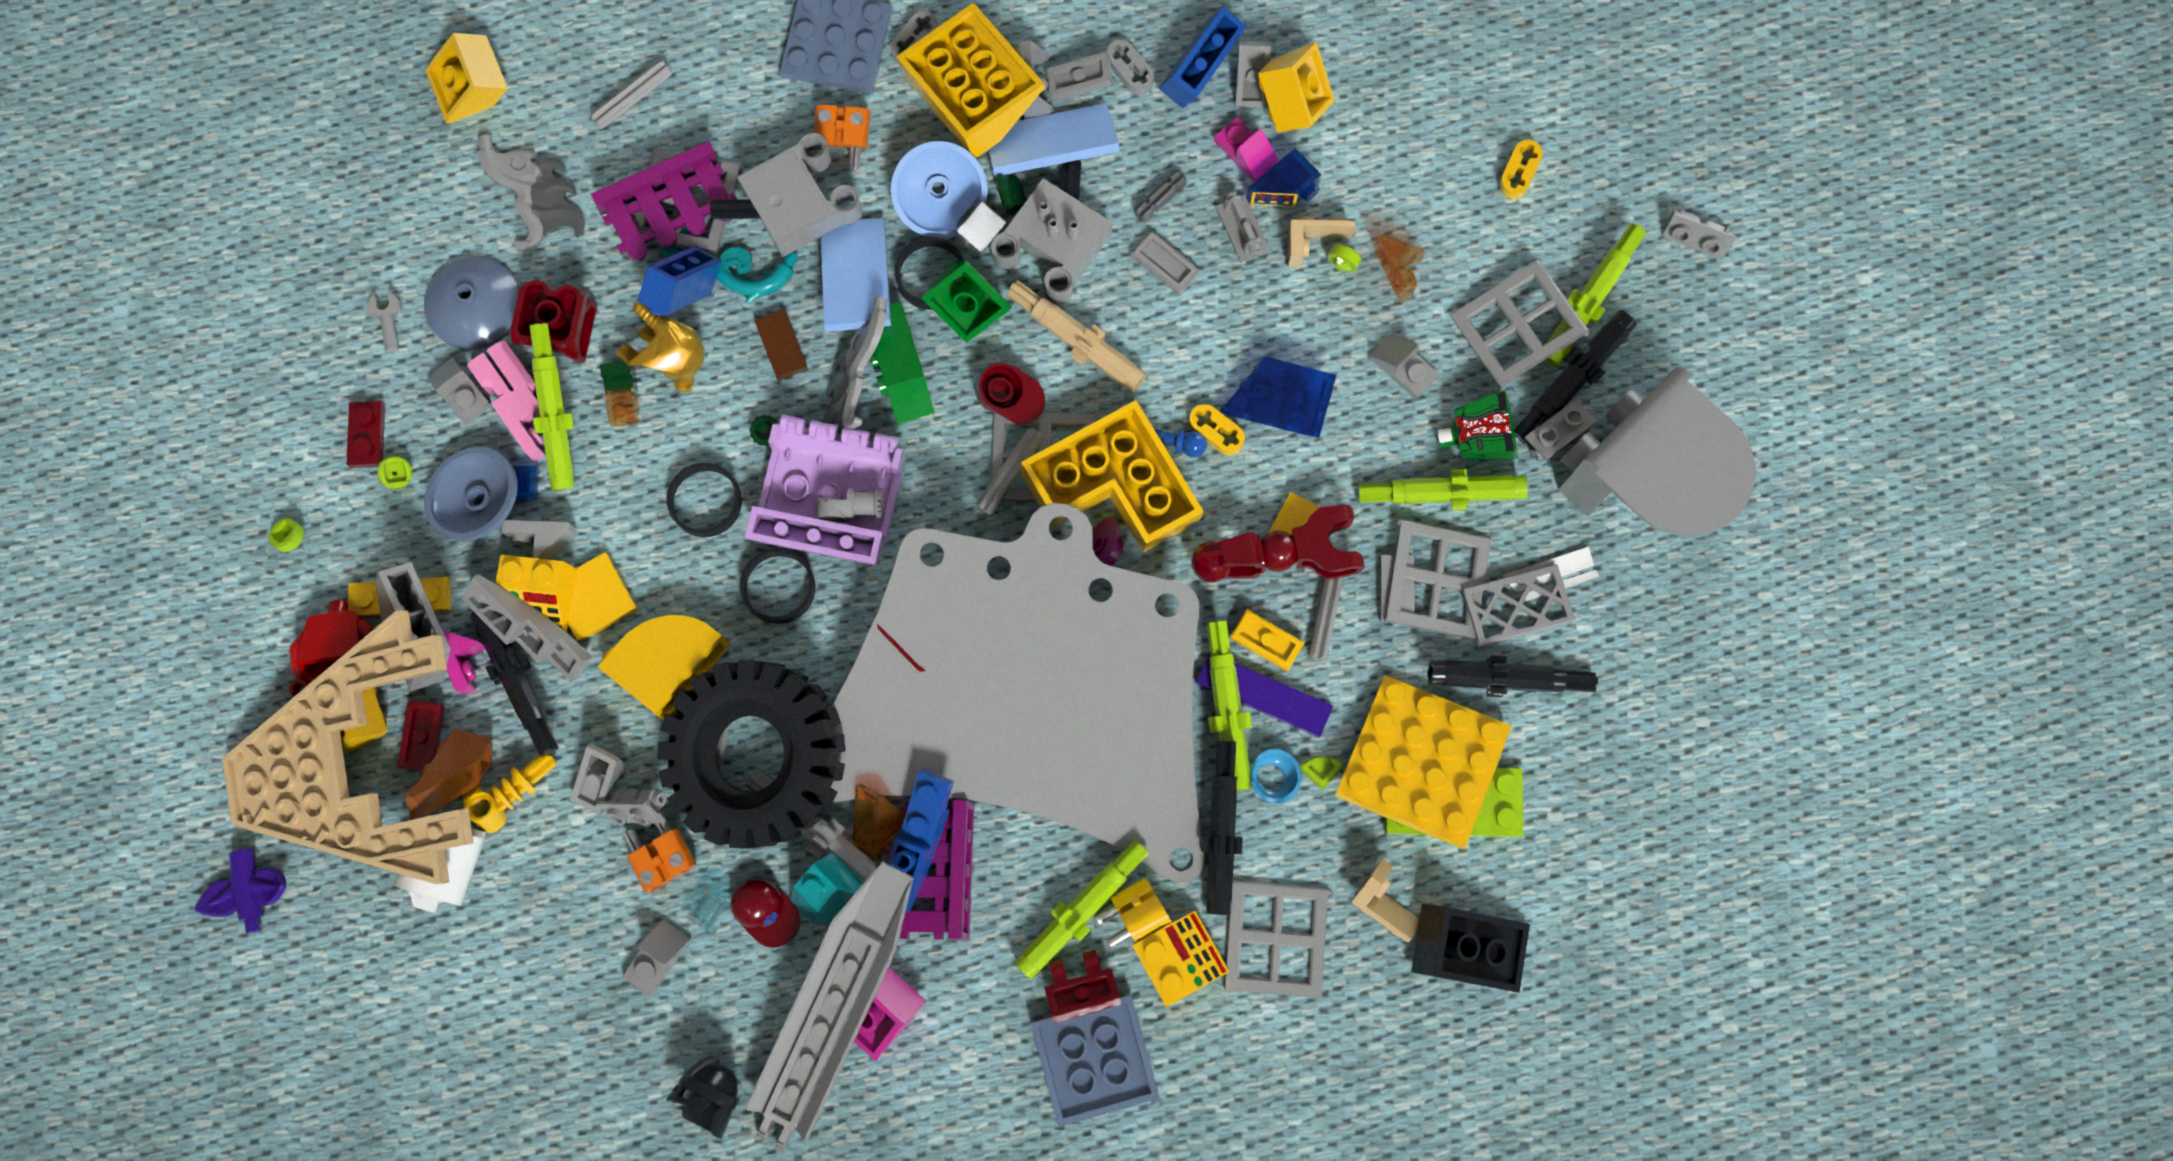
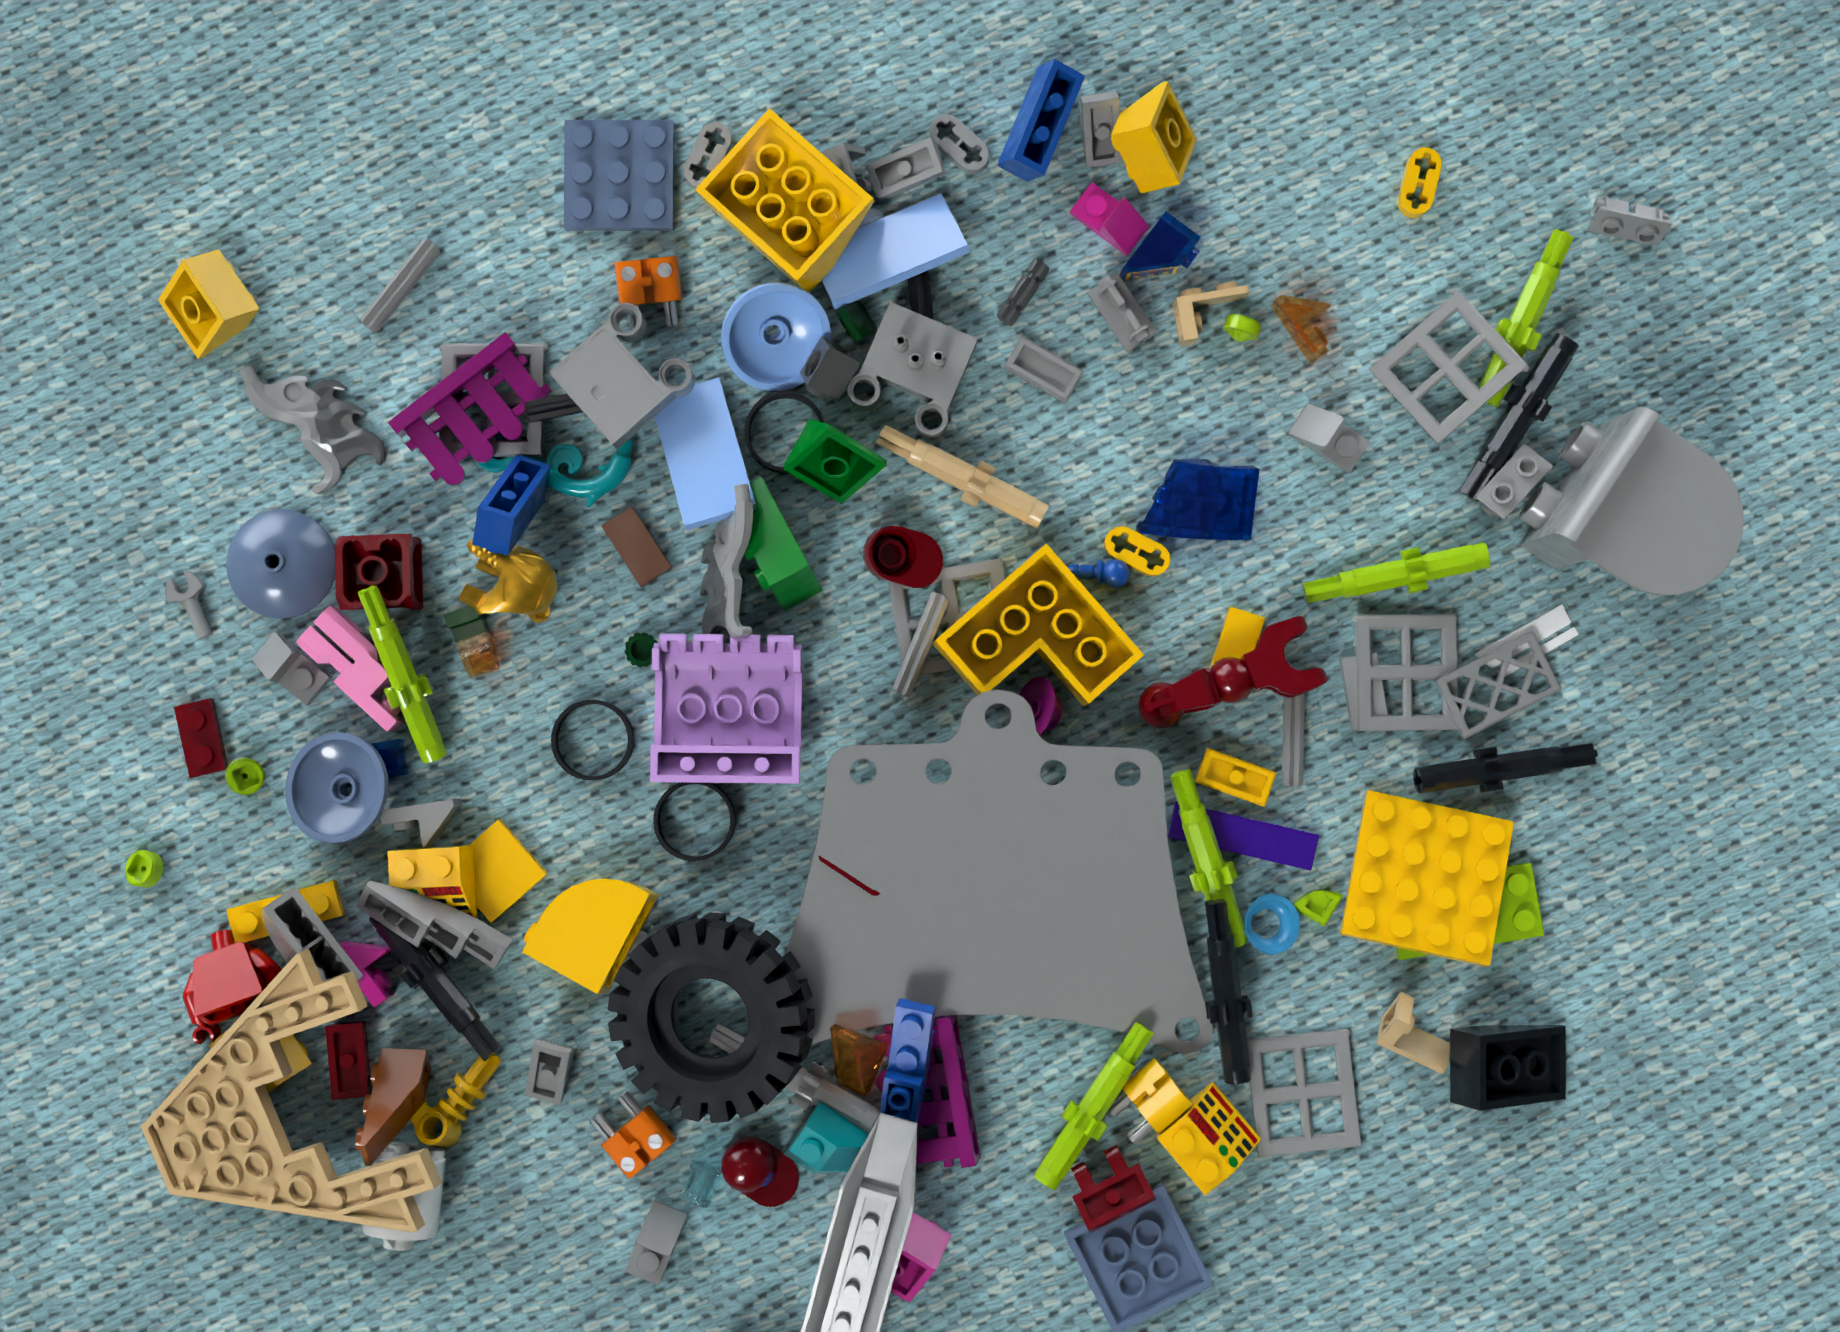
camera: 15 degrees left, 10 degrees up
dark purple plant [195,849,286,934] -> none
light grey hinge [597,789,667,825] -> none
light grey connector [817,488,883,523] -> none
torso [1438,391,1519,460] -> none

